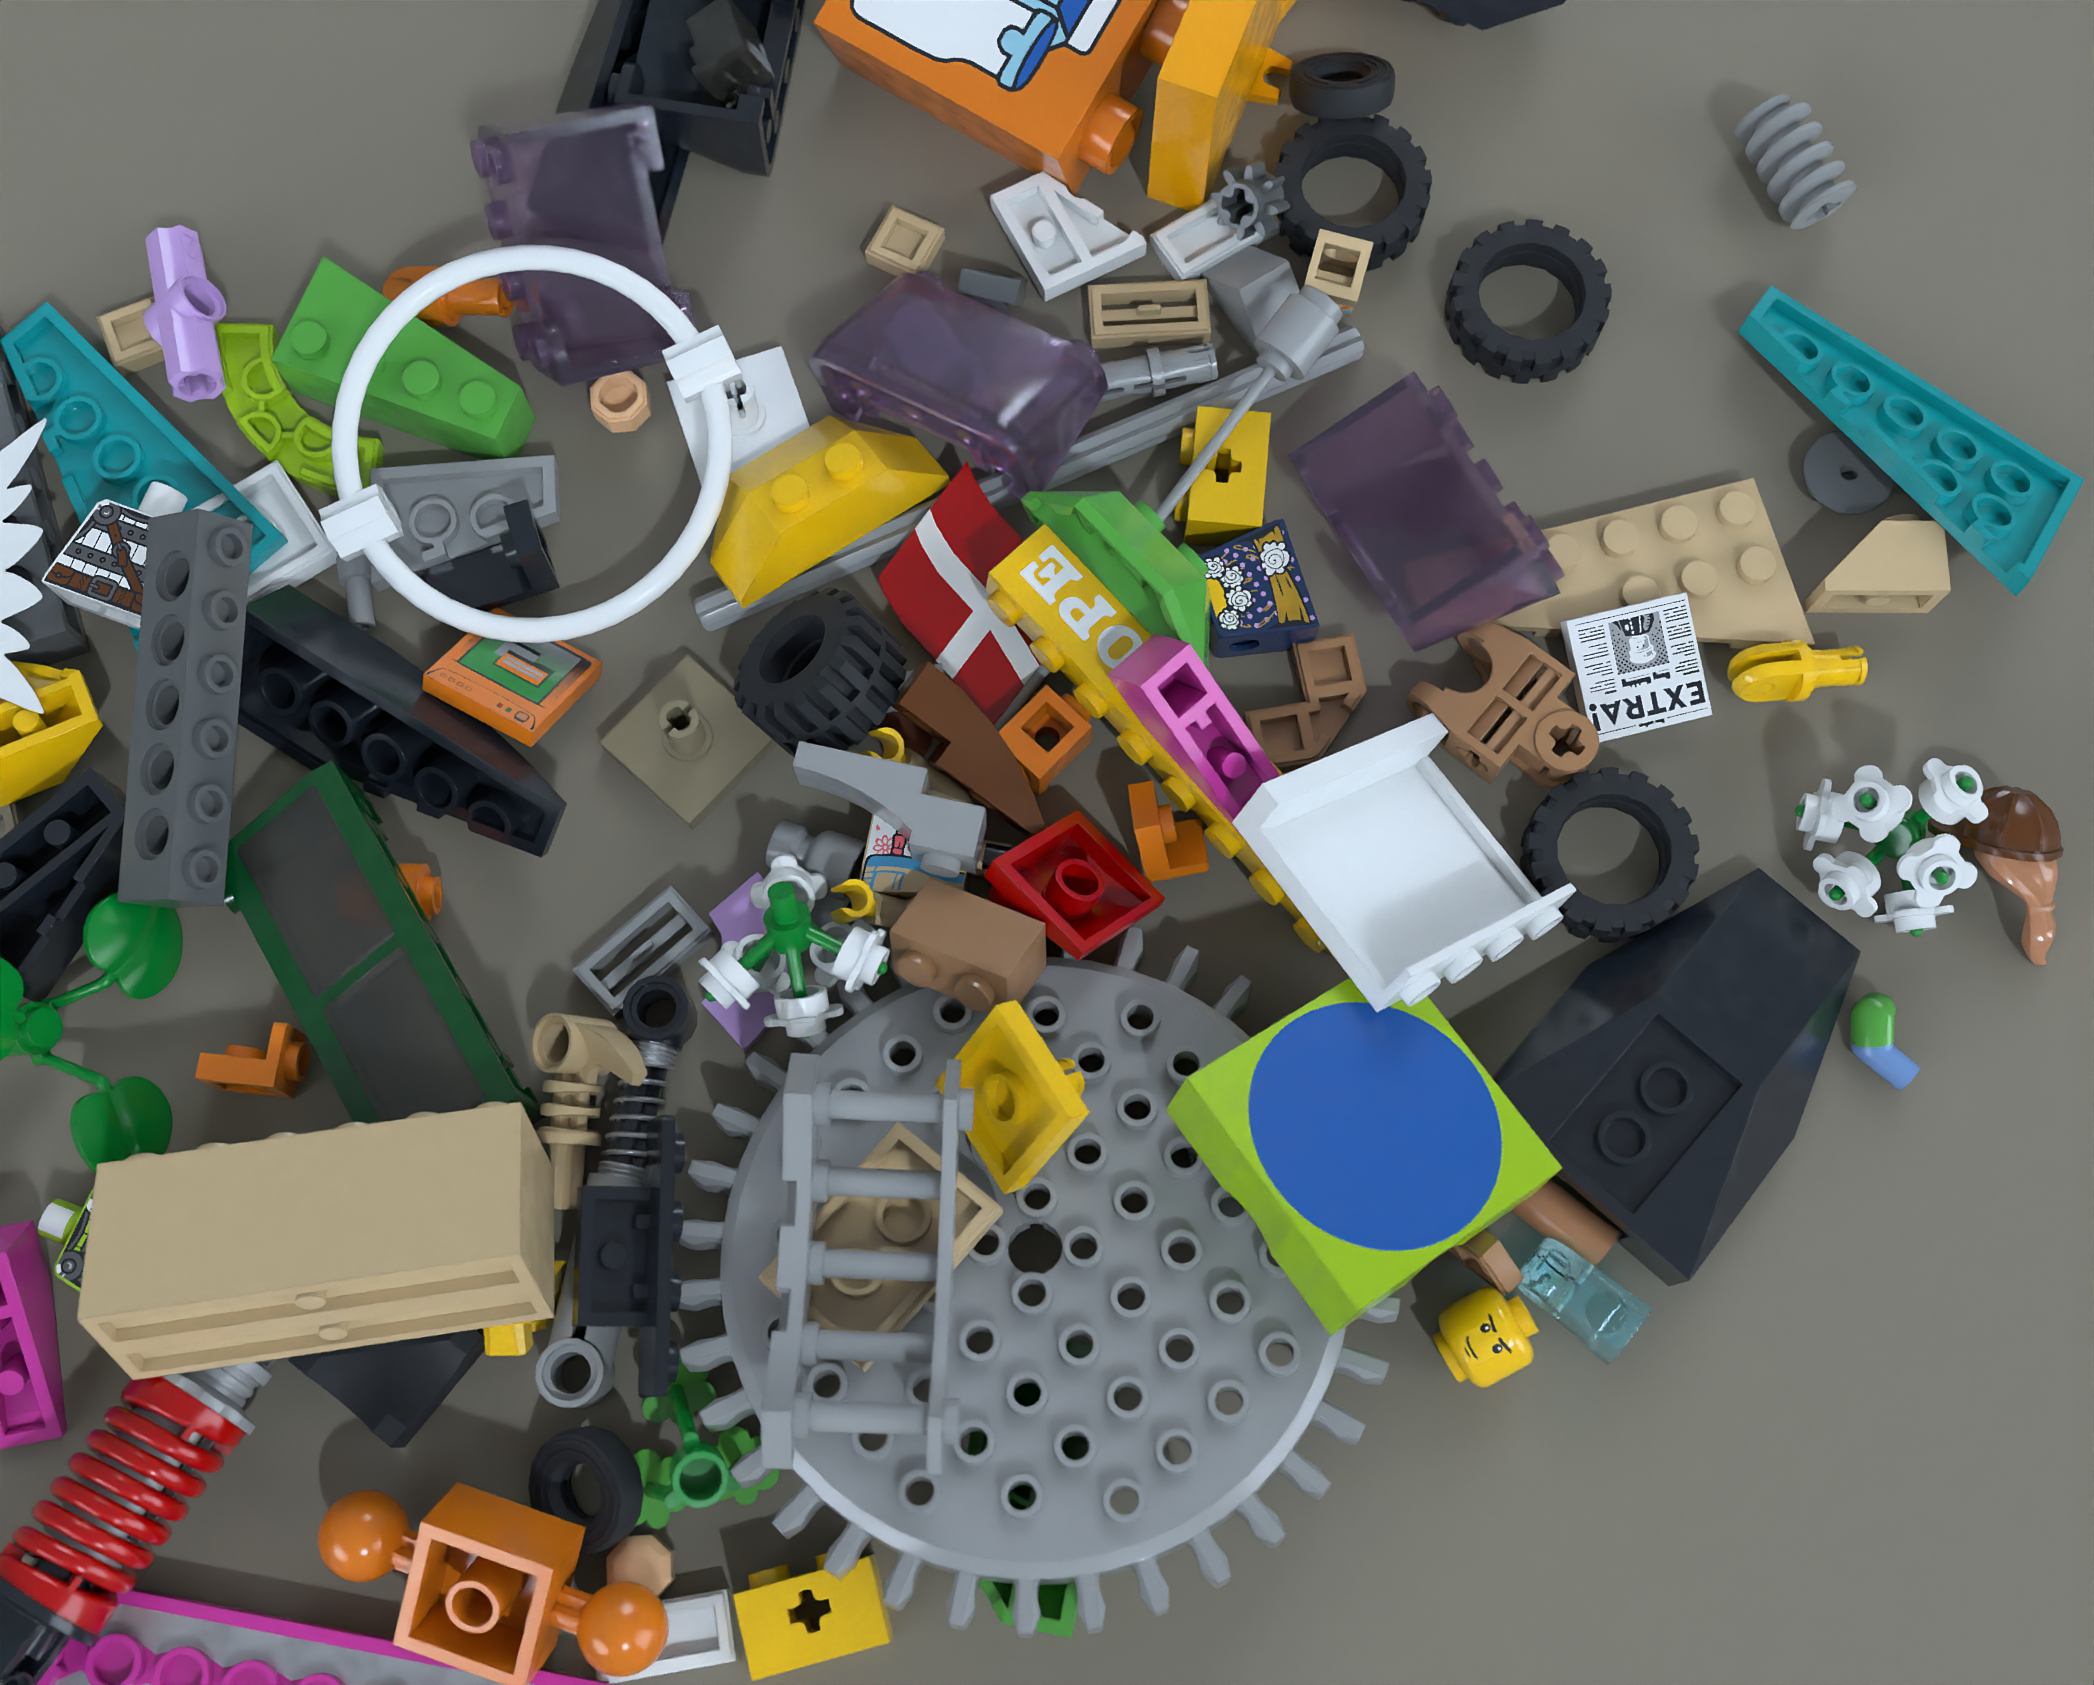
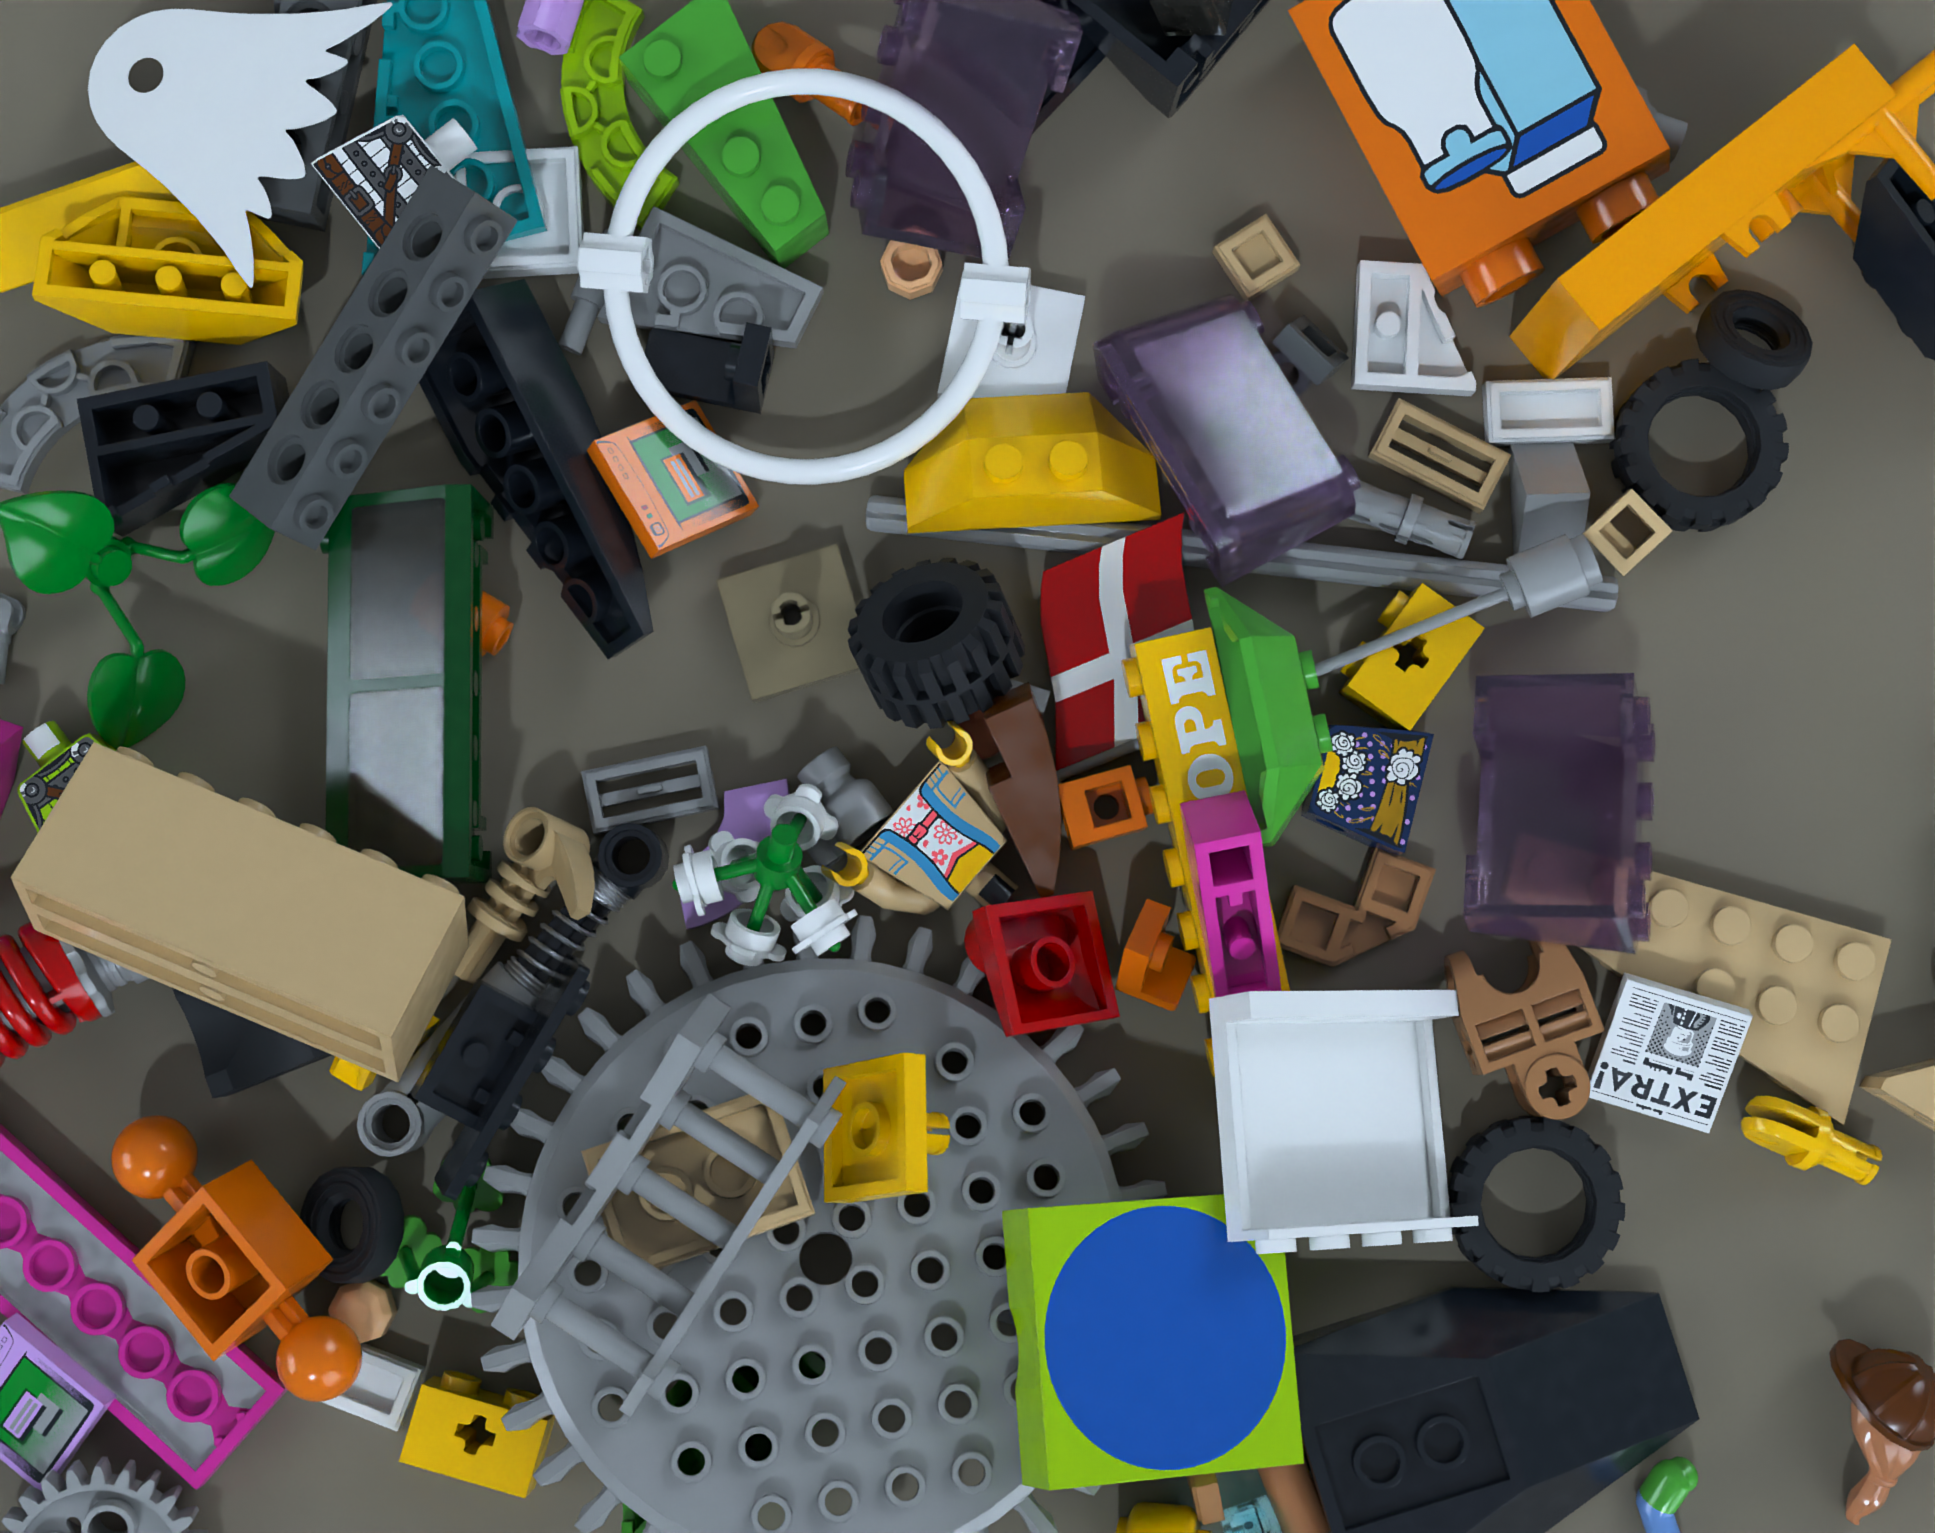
camera: 30 degrees right, 10 degrees up
orange bracket [195,1022,310,1099] -> none
light grey slope [793,741,987,878] -> none
medium nougat brick [889,878,1047,1013] -> none
dark grey gear [1211,160,1291,241] -> none
black tyre [1444,219,1612,384] -> none
white plant [1795,758,1988,937] -> none

